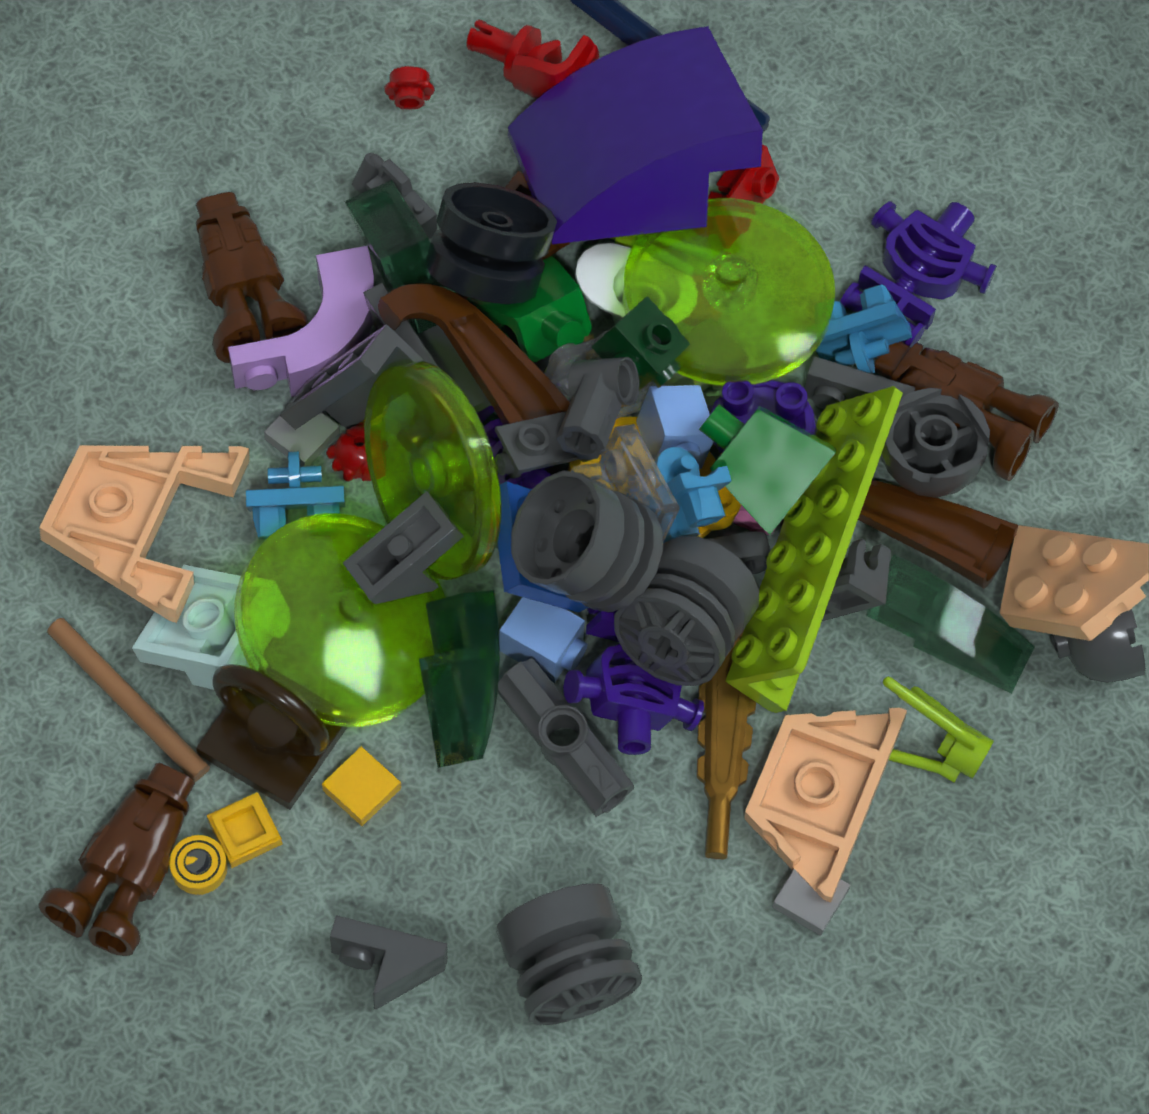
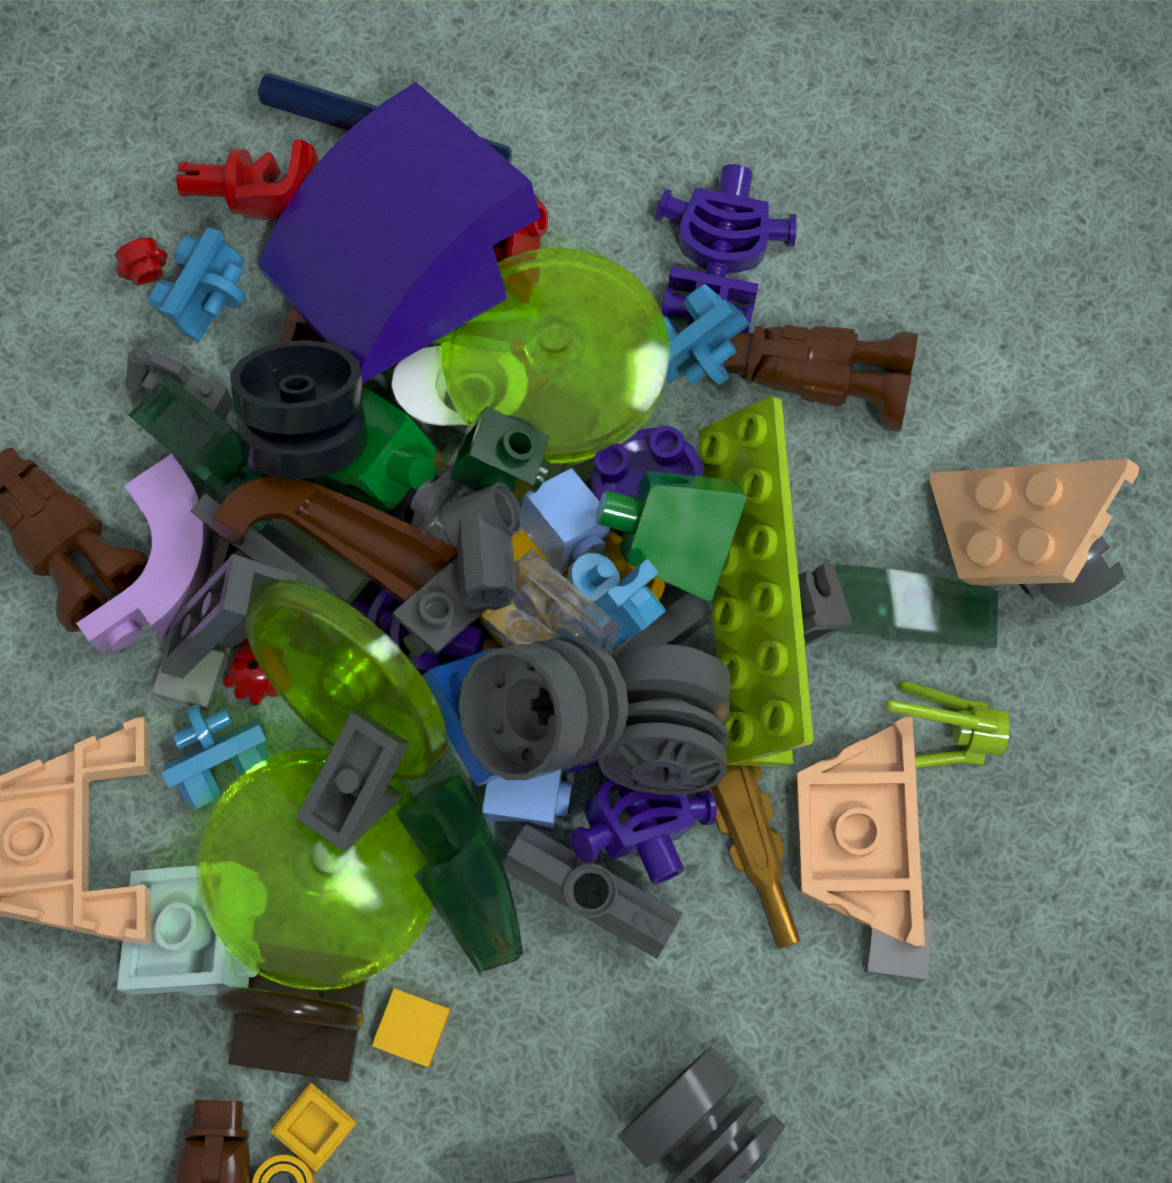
camera: 20 degrees left, 10 degrees up
medium nougat bar [47,618,210,782] -> none
reddish brown animal [780,480,1019,589] -> none
dark grey plate [805,356,915,409] -> none
dark grey cylinder [881,388,990,498] -> none
none -> dark azure hips [148,227,246,342]

